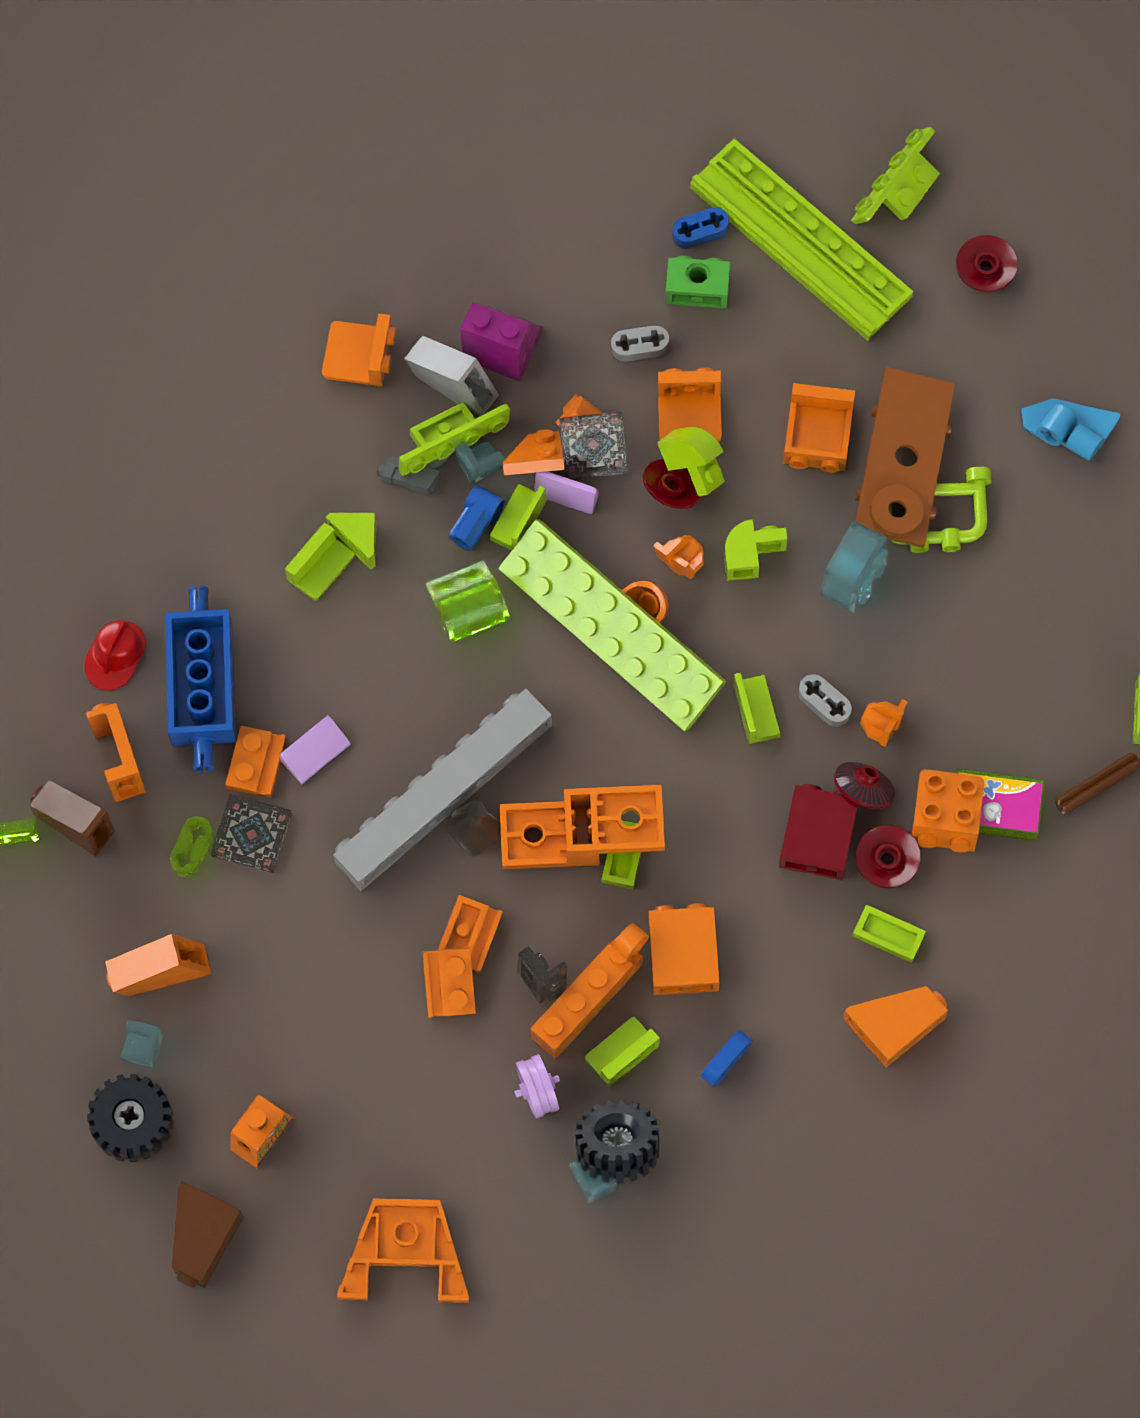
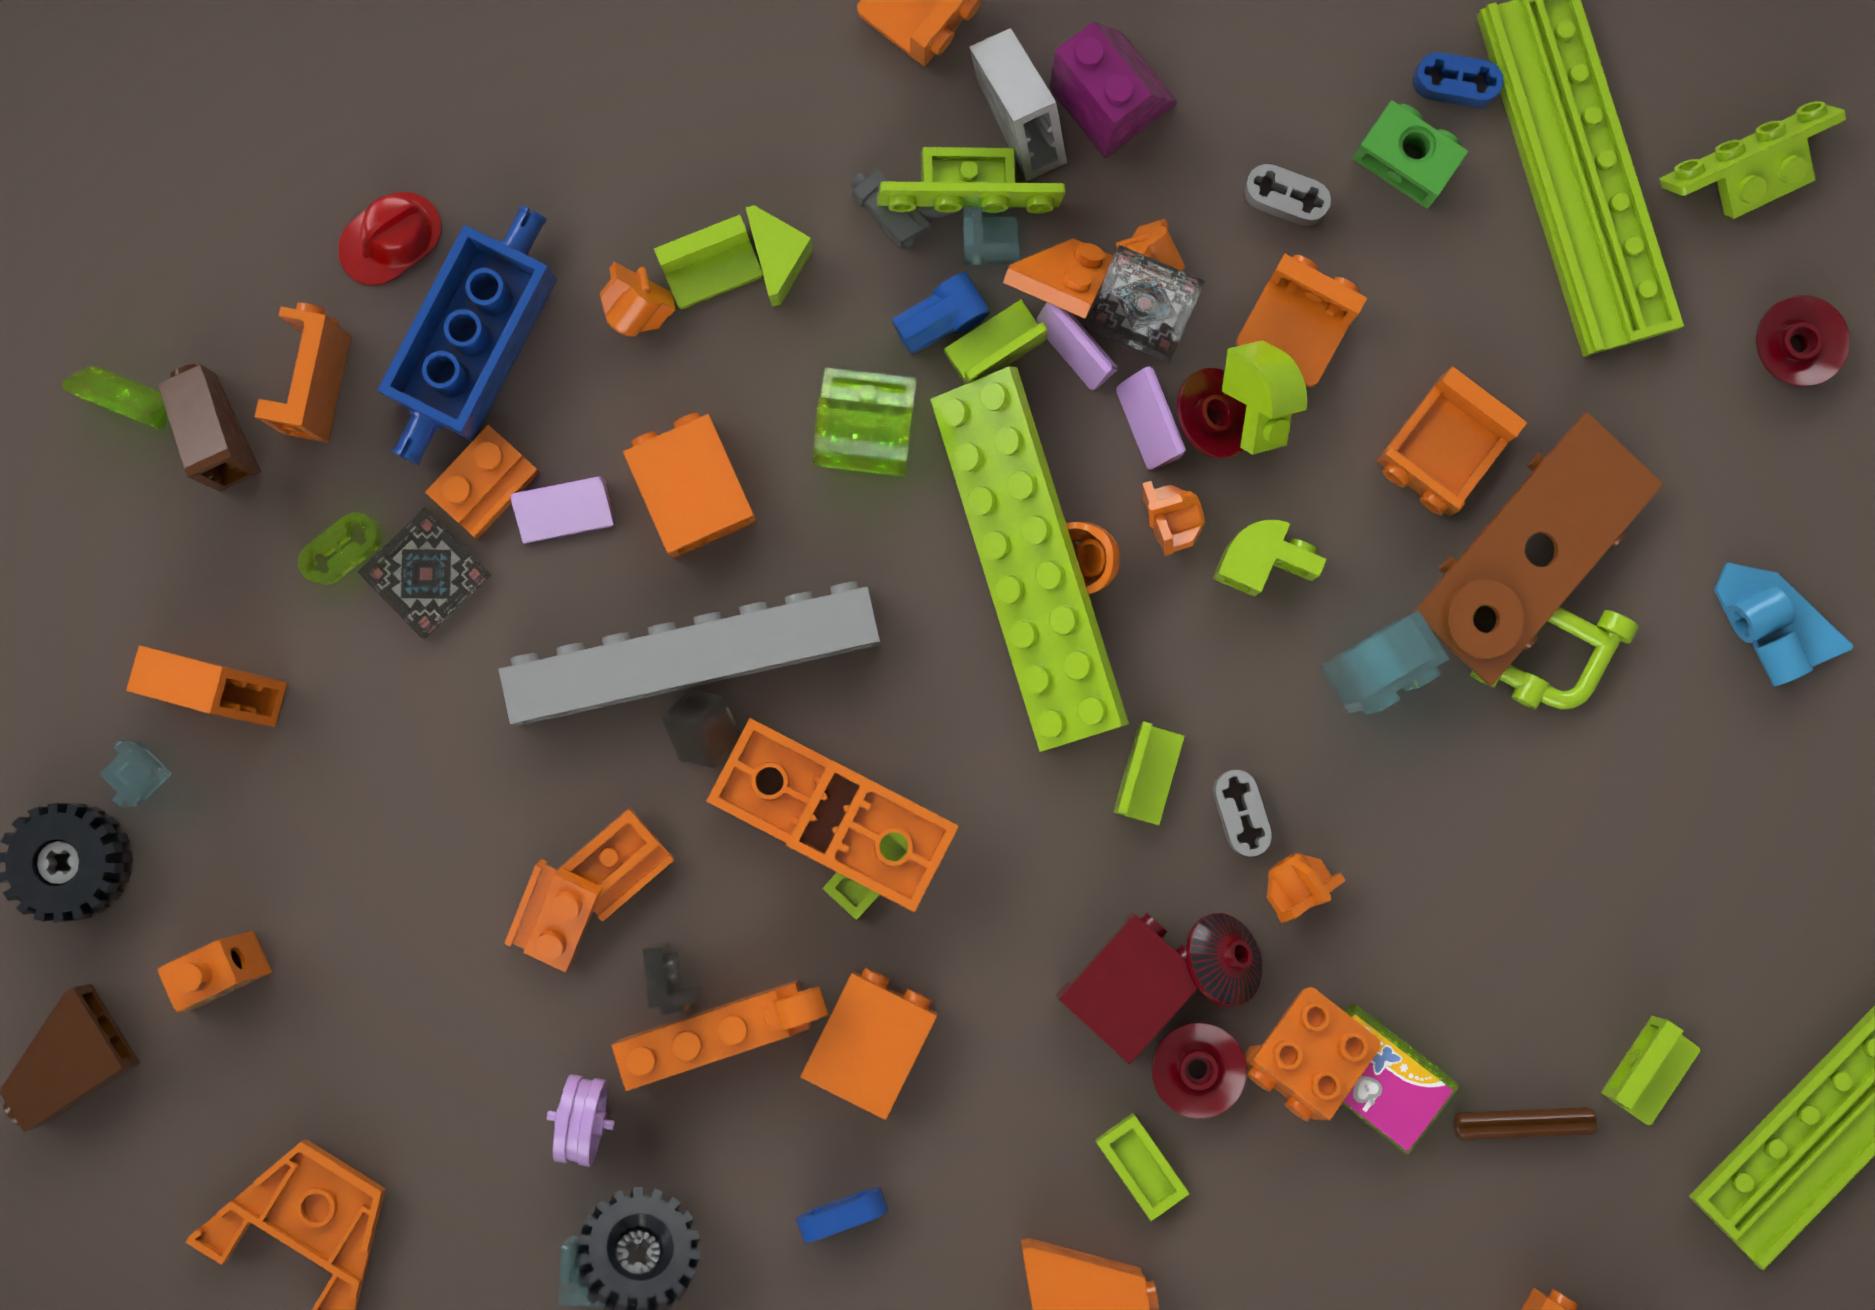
camera: 25 degrees right, 15 degrees up
lime panel [585,1017,660,1088] -> none
none -> orange piece [600,261,676,336]
none -> orange brick [623,413,757,559]
none -> lavender slope [1116,366,1186,470]

